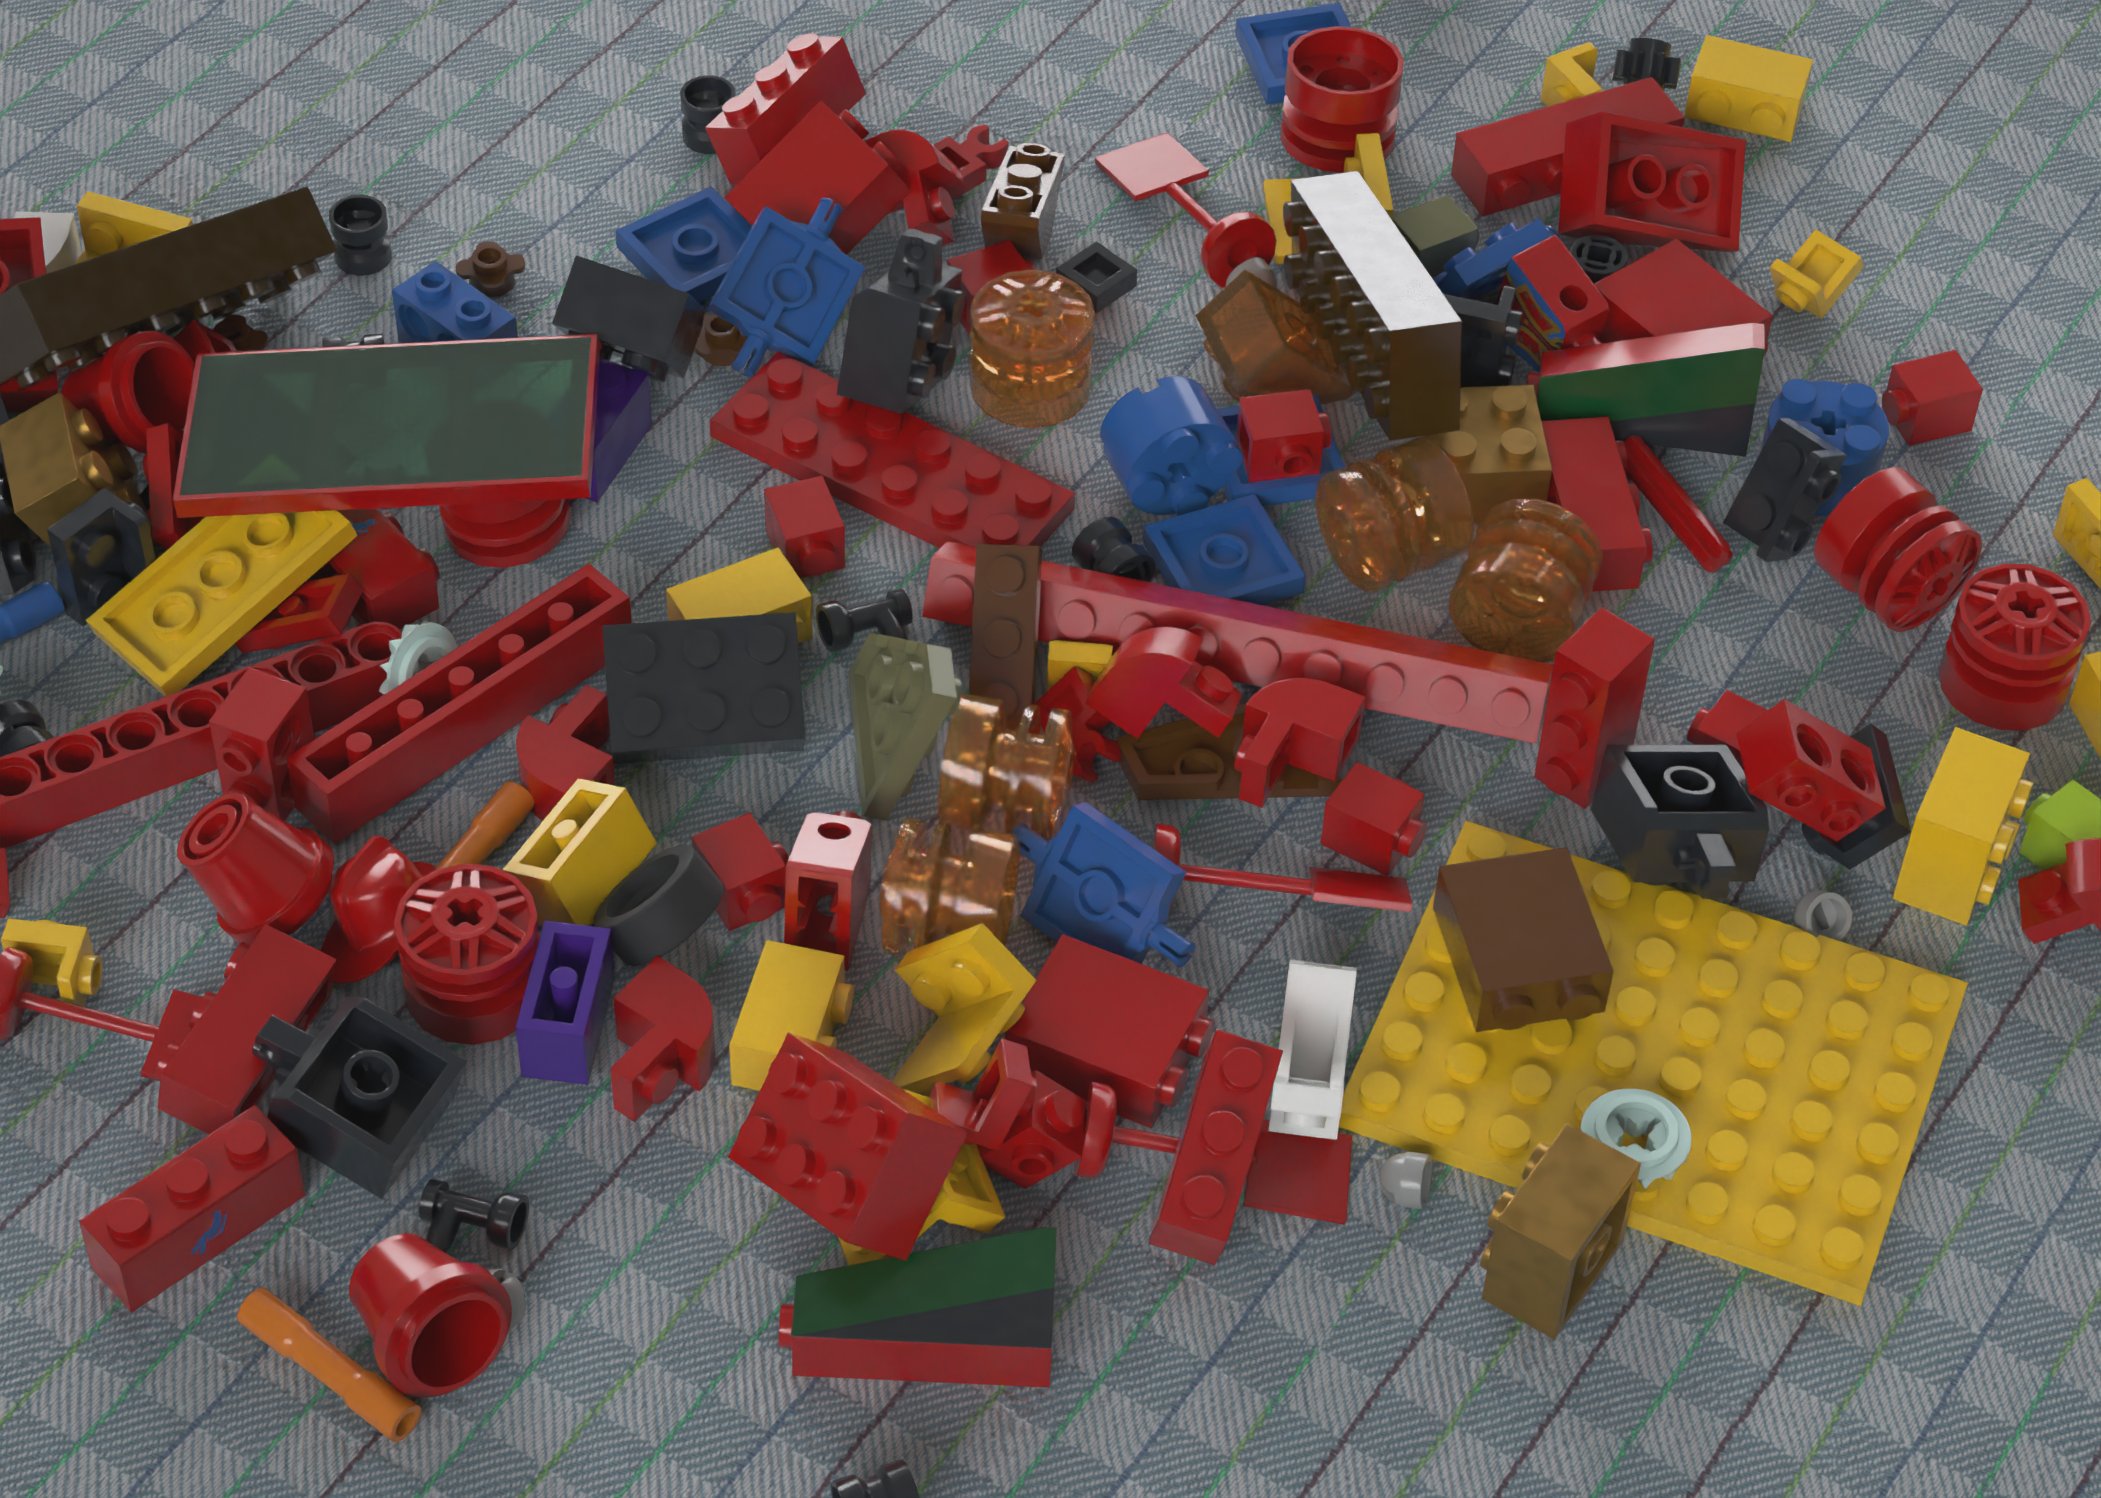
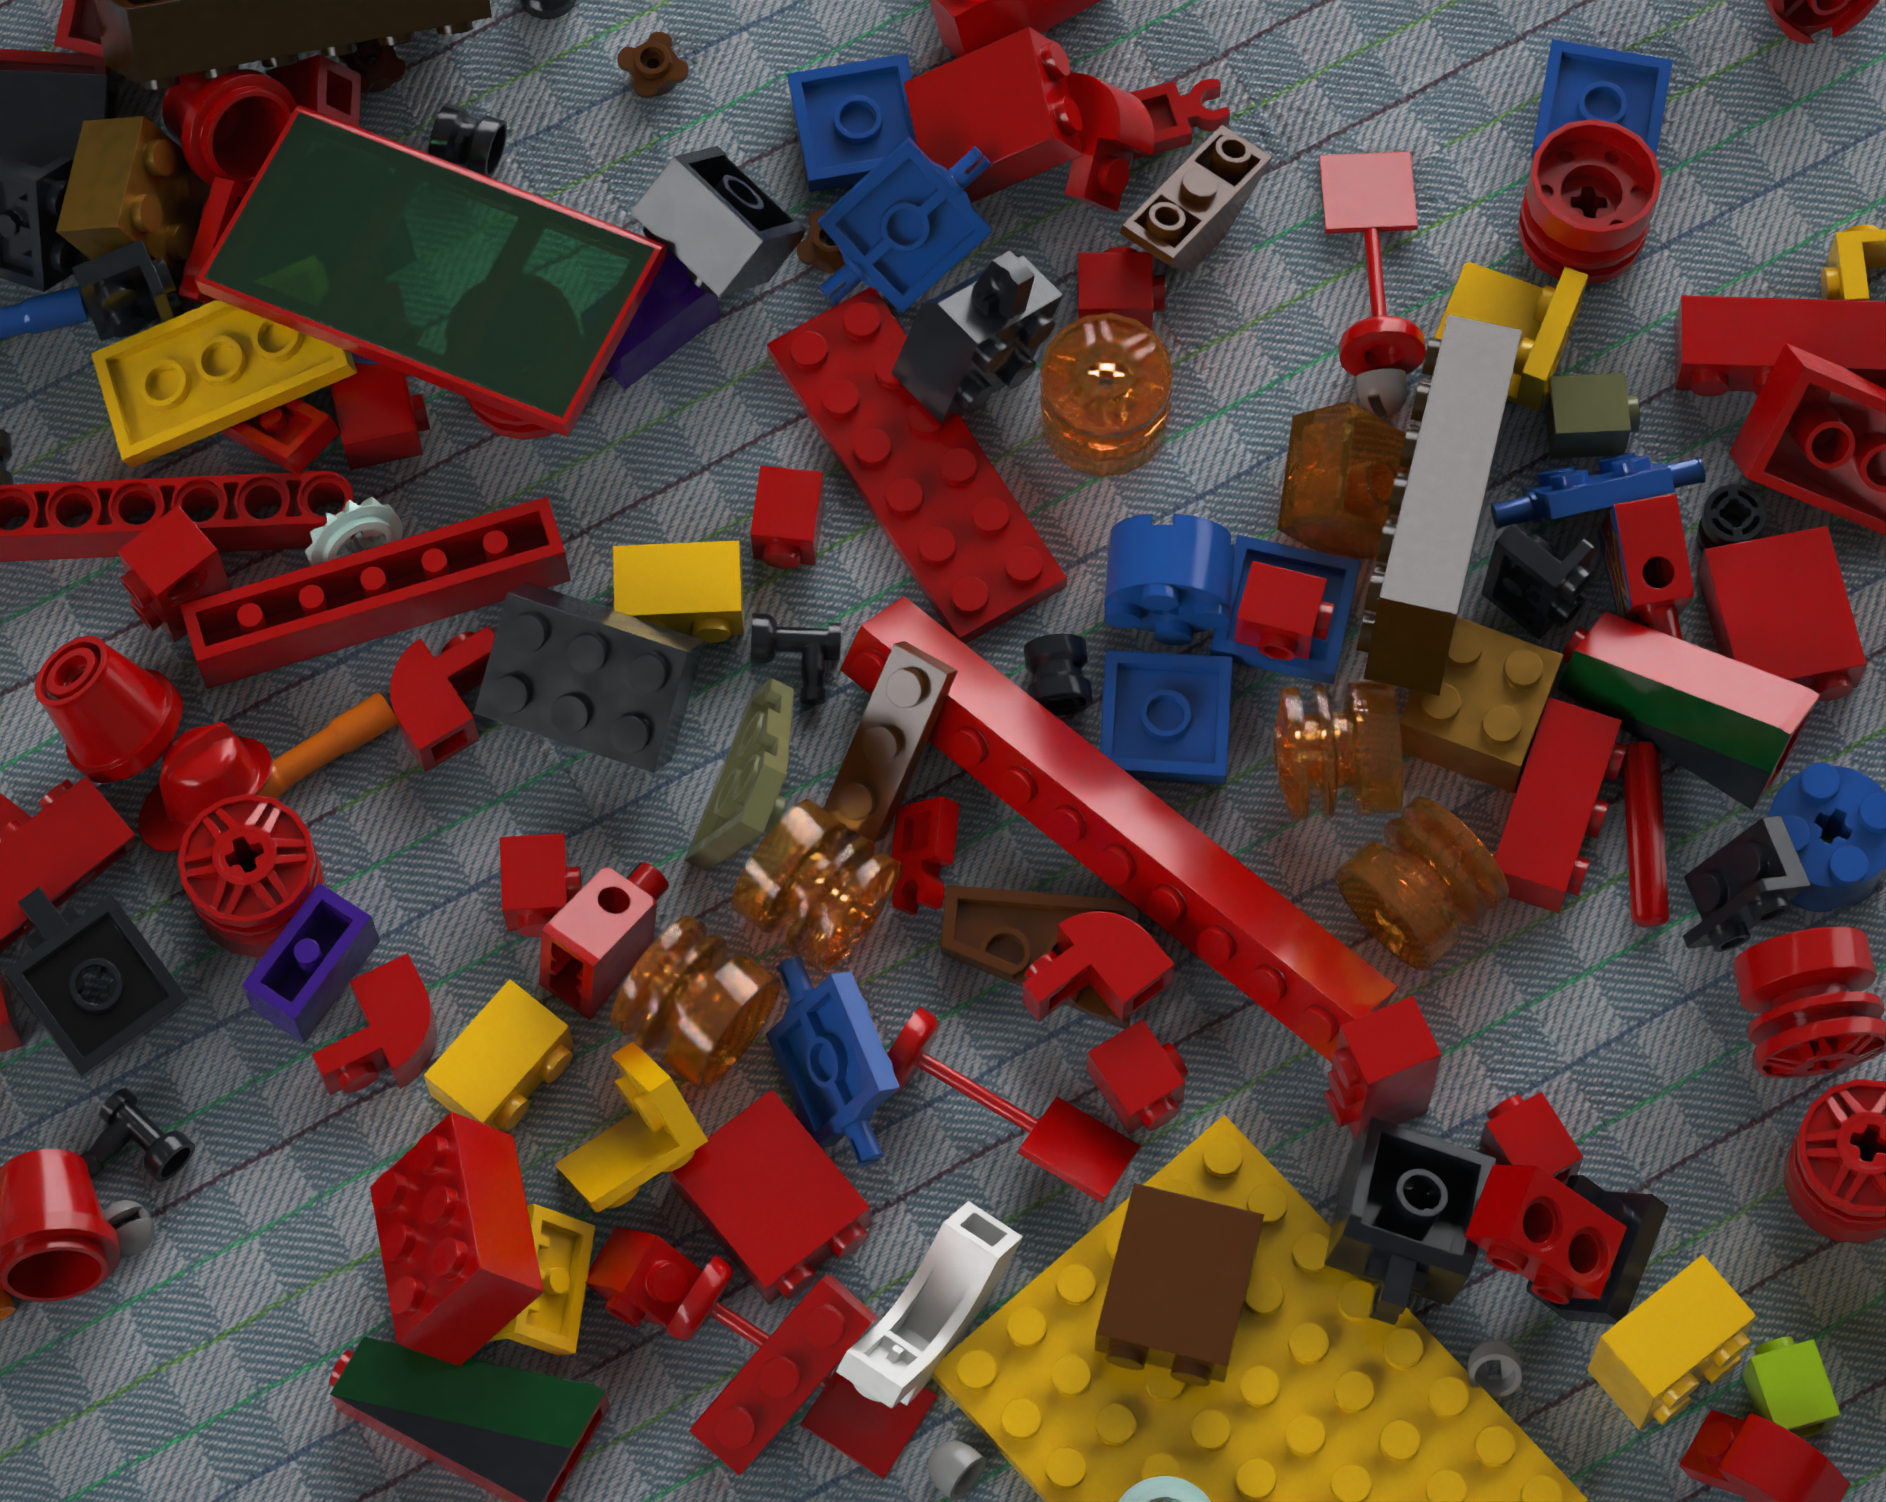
camera: 30 degrees right, 20 degrees up
blue brick [392,261,521,398] -> none
yellow brick [503,779,657,927] -> none
black tyre [594,844,724,967] -> none
red bracket [930,1038,1037,1151] -> none
yellow tile [1047,640,1113,691] -> none
black plate [1055,241,1138,314] -> none
red brick [1085,627,1242,739] -> none

